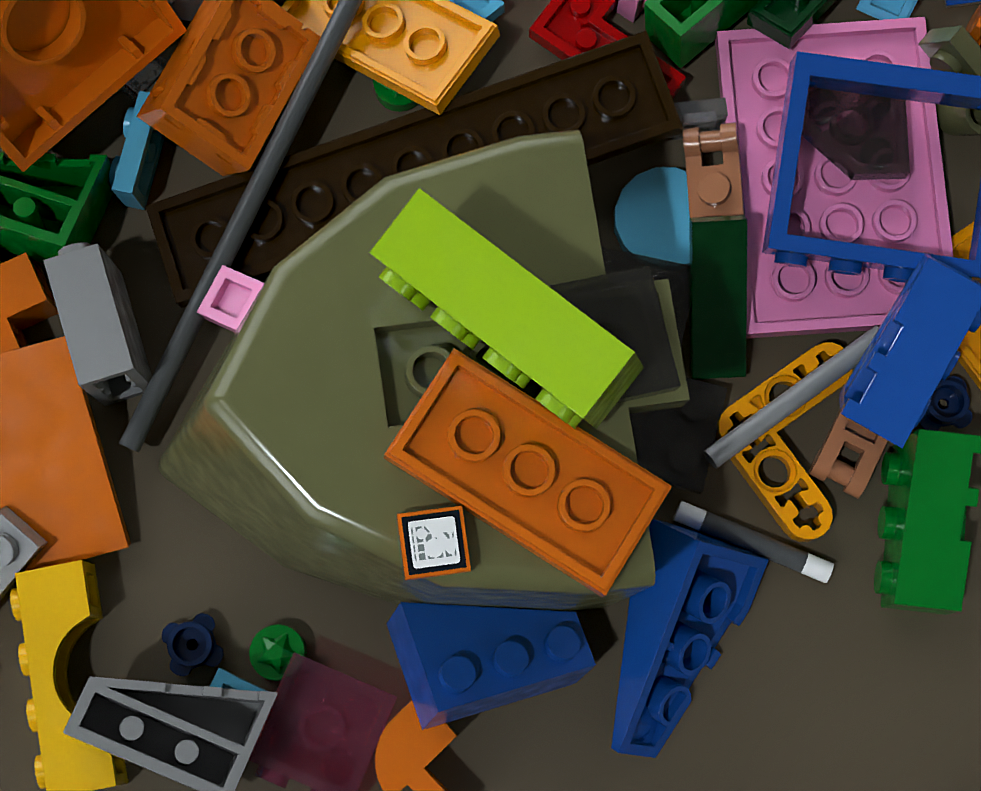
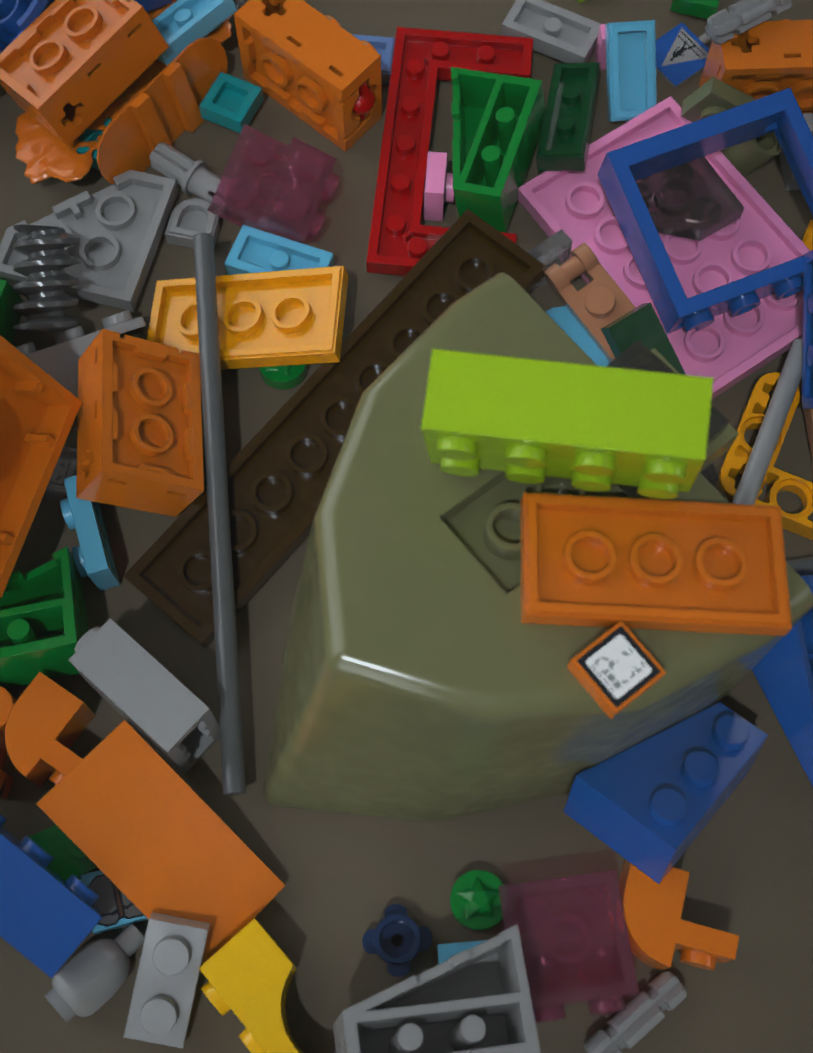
camera: 30 degrees left, 10 degrees down
bright pink plate [197,265,264,333] -> none

